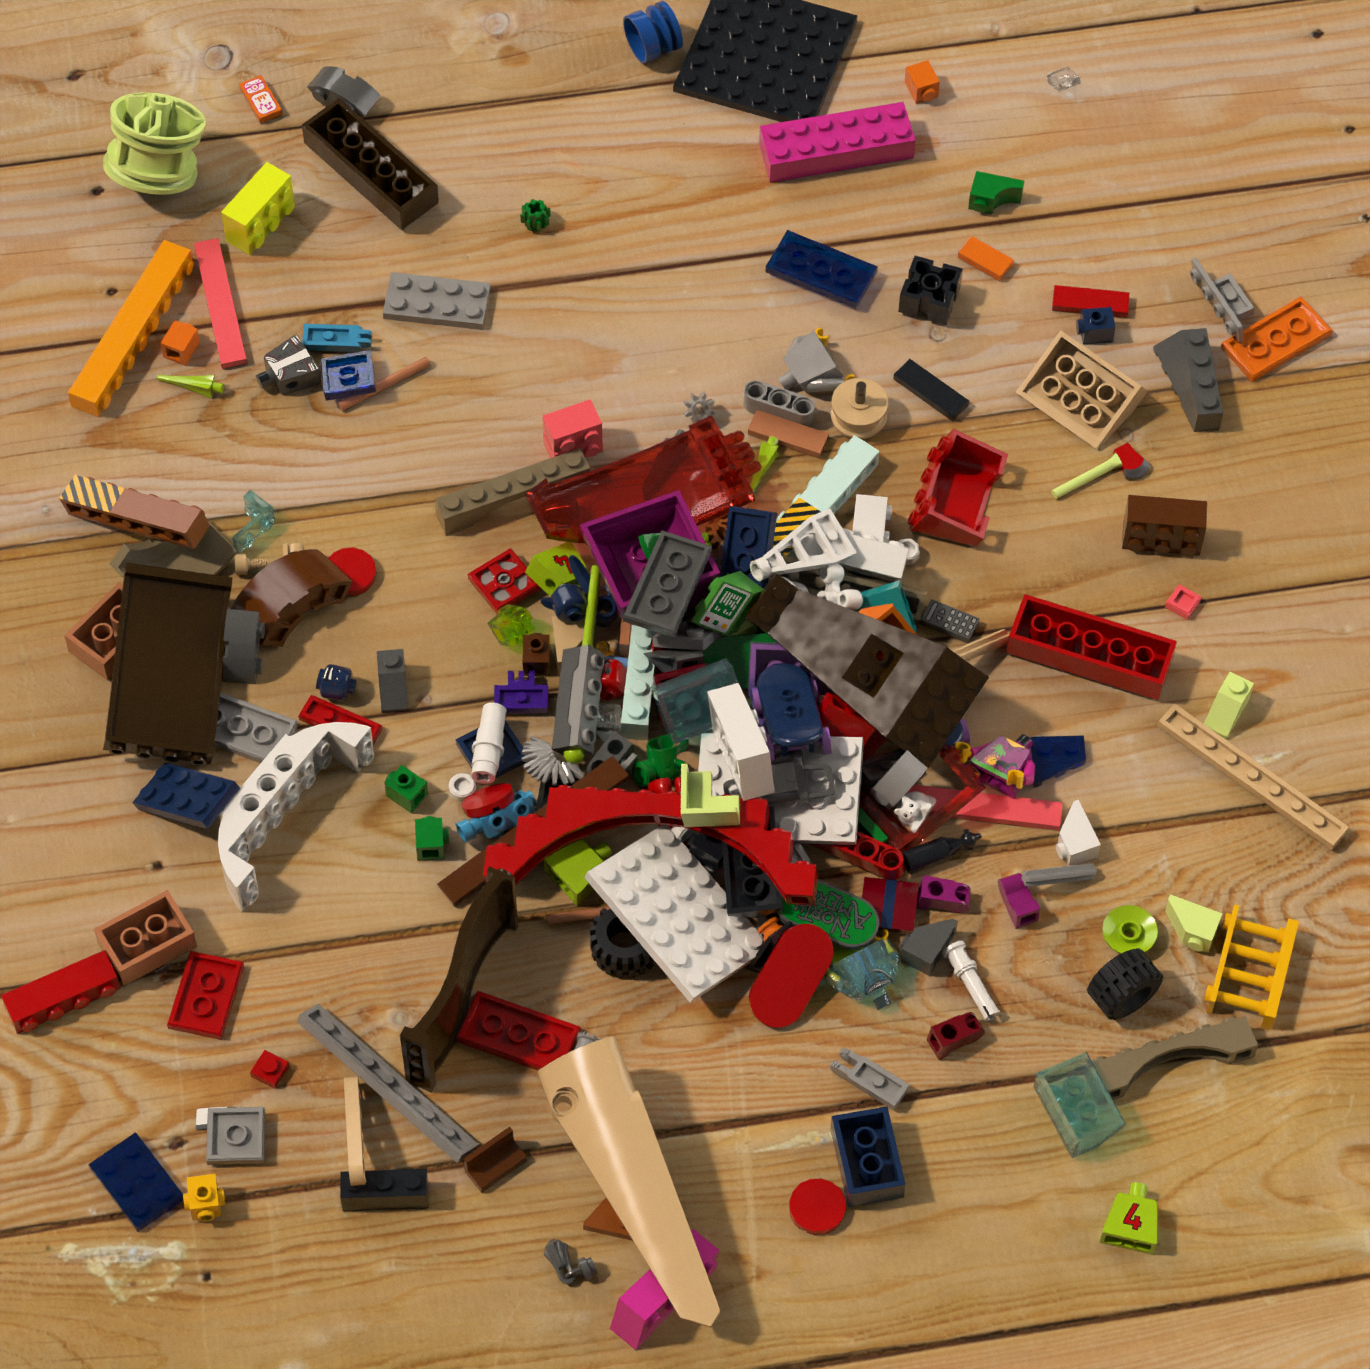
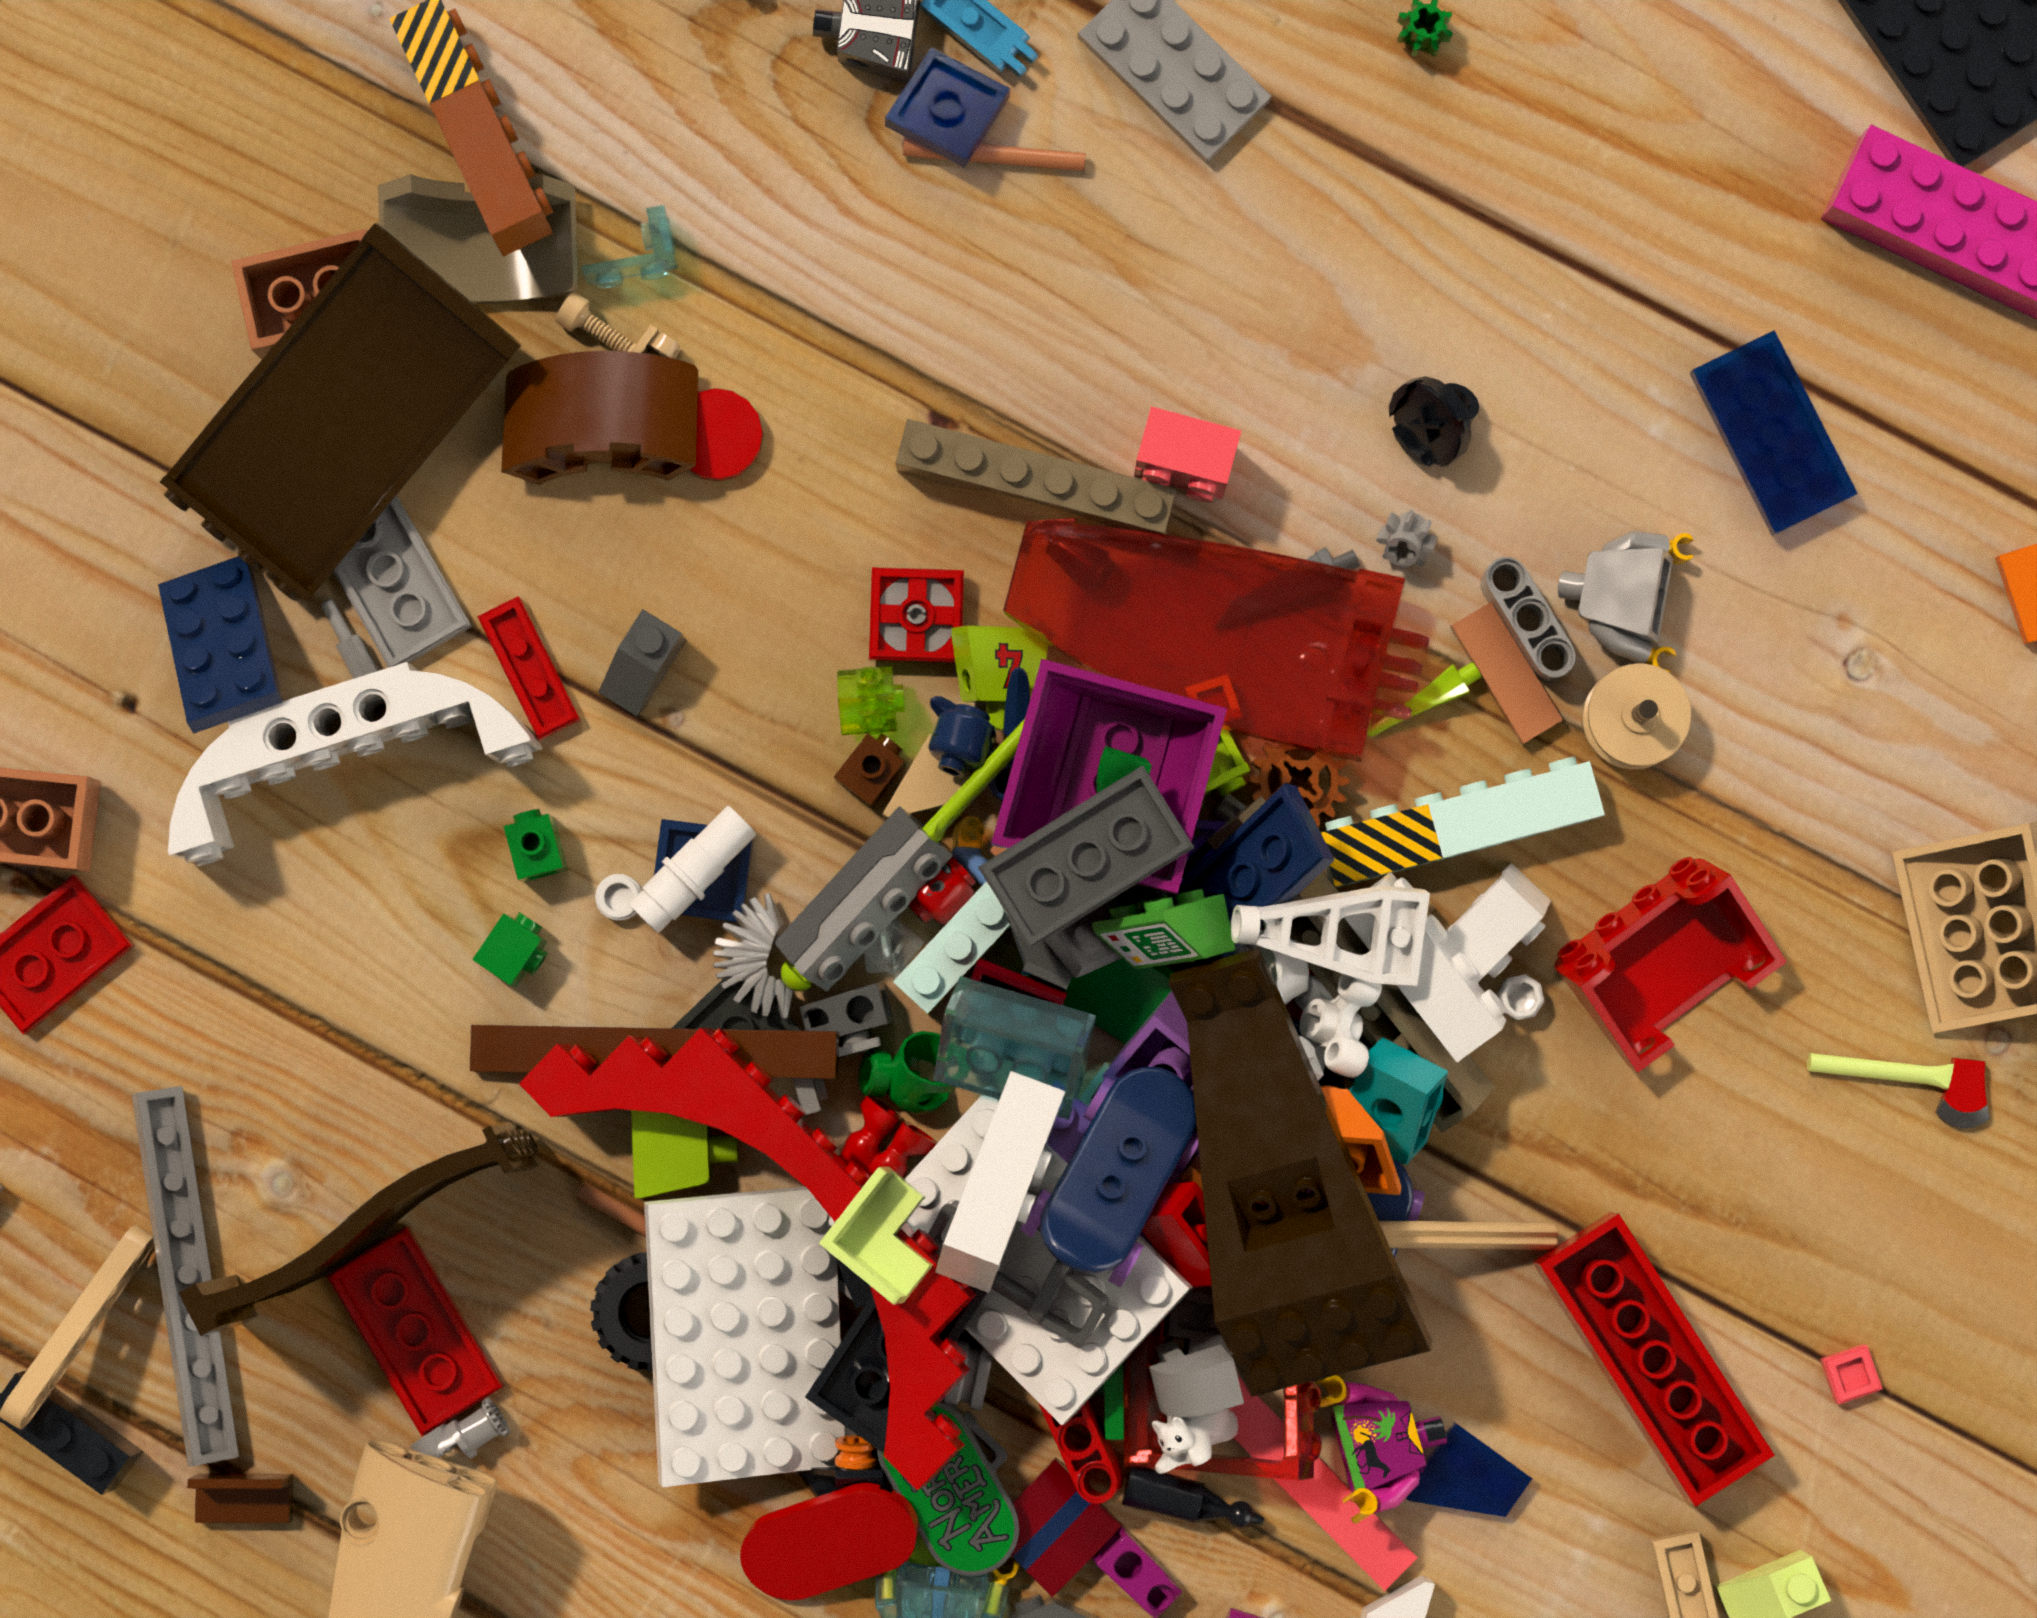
camera: 40 degrees right, 25 degrees up
dark grey brick [223,609,265,684] -> none
red plate [250,1050,289,1089] -> none
dark blue head [316,664,357,701] -> none
dark azure brick [456,790,537,843] -> none
red tile [461,783,515,818] -> none
dark purple hinge [494,671,548,714] -> none
black tile [893,359,969,421] -> none
black brick [898,255,963,325] -> none
dark grey tile [920,599,980,643] -> none
reddish brown brick [1122,495,1207,556] -> none
none -> light grey axle [321,599,379,679]
none -> black tile [1389,376,1480,467]

